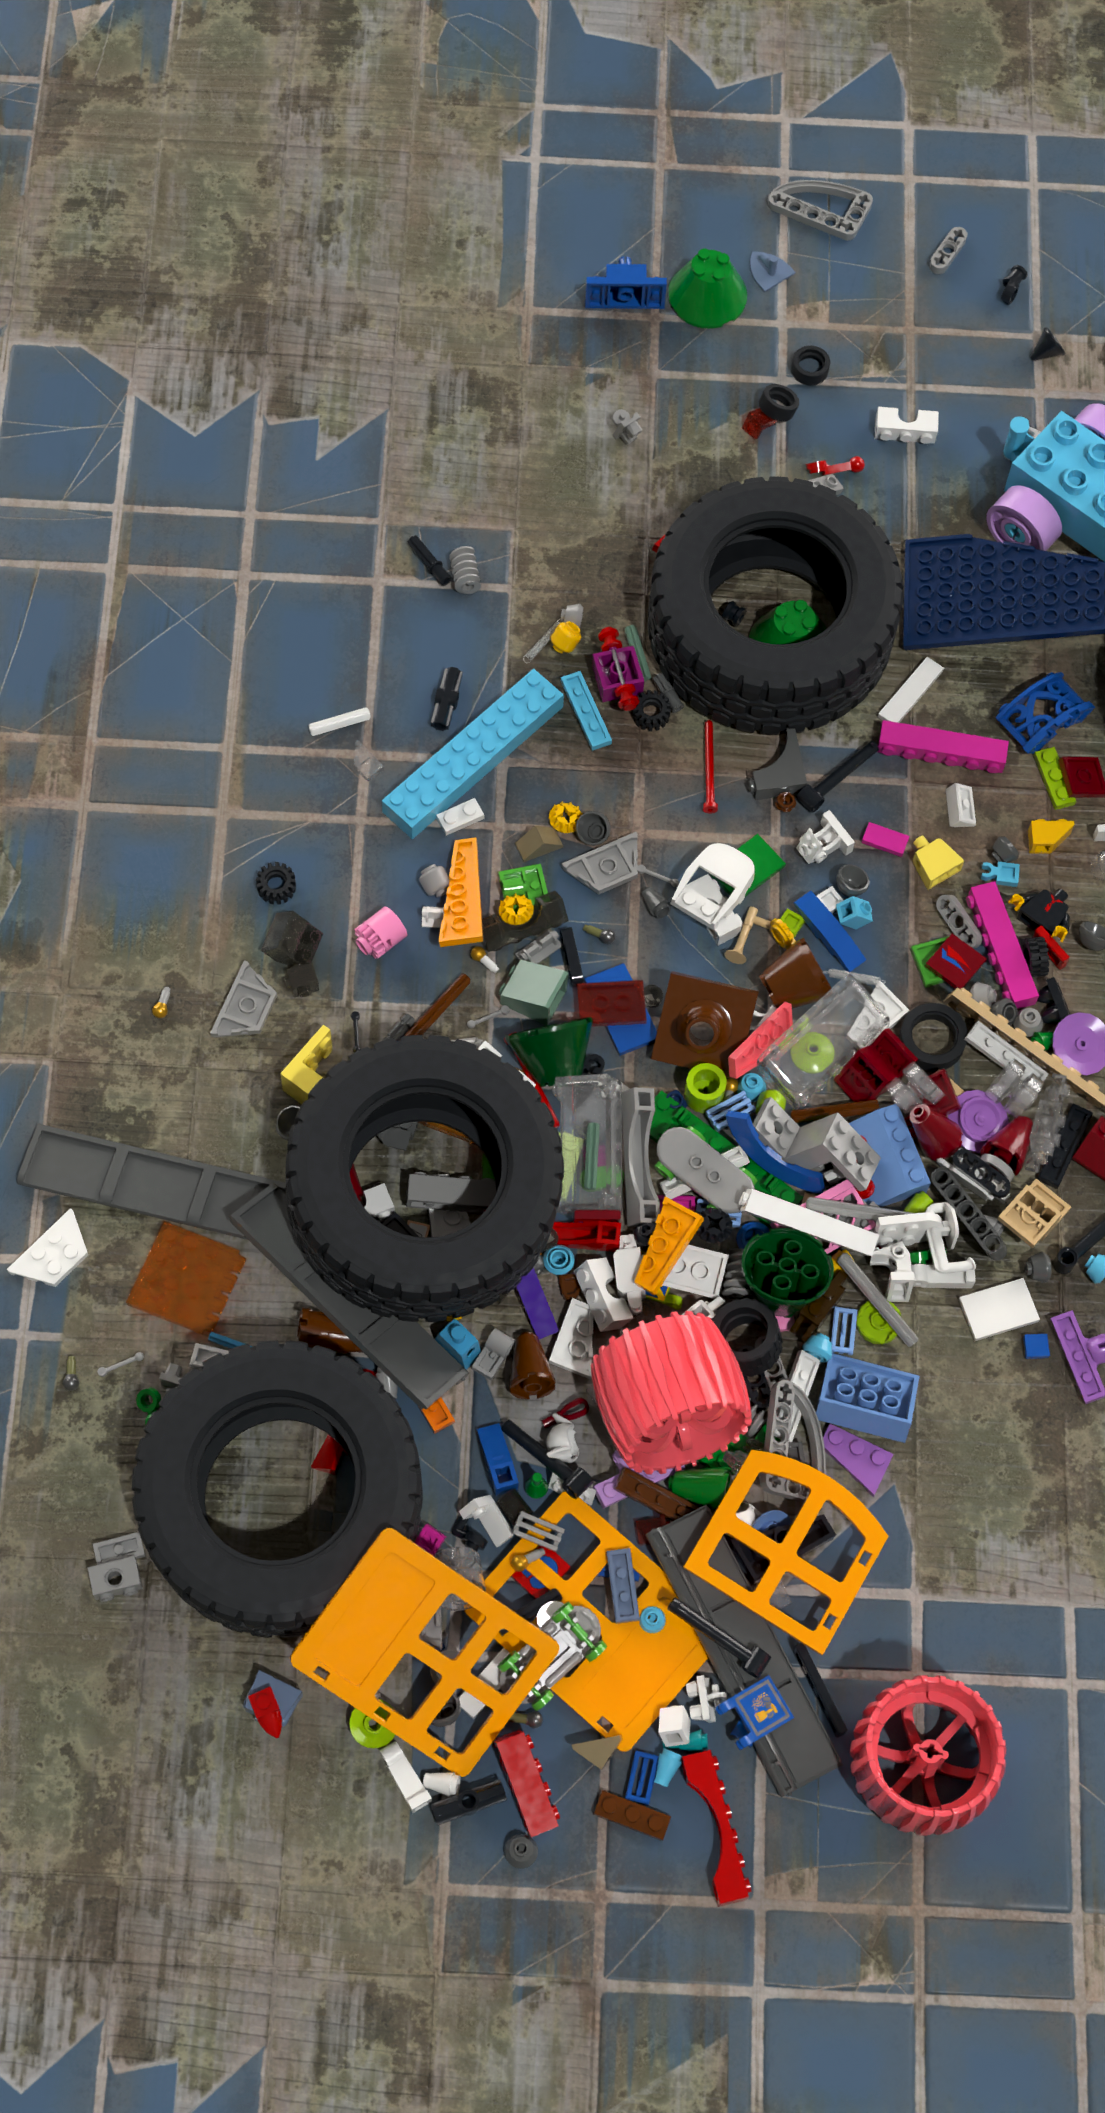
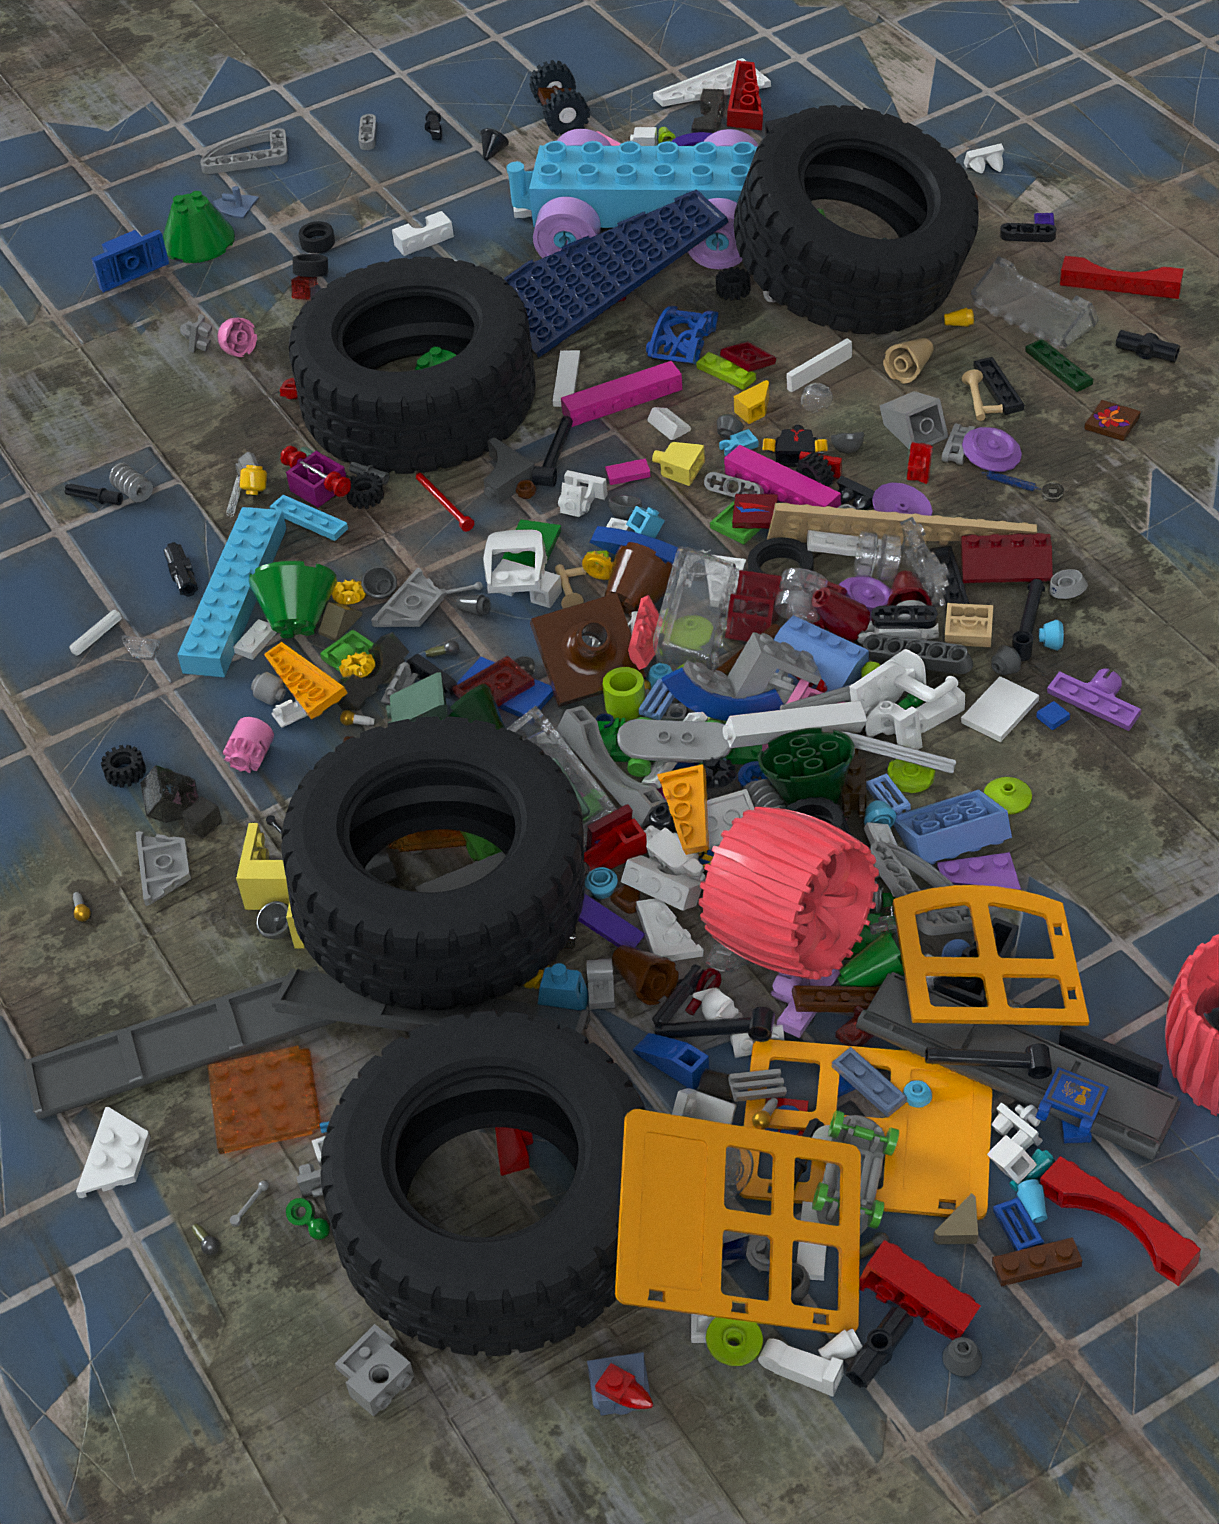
camera: 25 degrees left, 20 degrees down
green cone [525,1473,548,1499] -> none
none -> bright pink cylinder [217,317,257,357]
none -> green cone [249,561,337,639]
none -> black axle [652,964,704,1025]
none -> lime dish [984,777,1032,815]

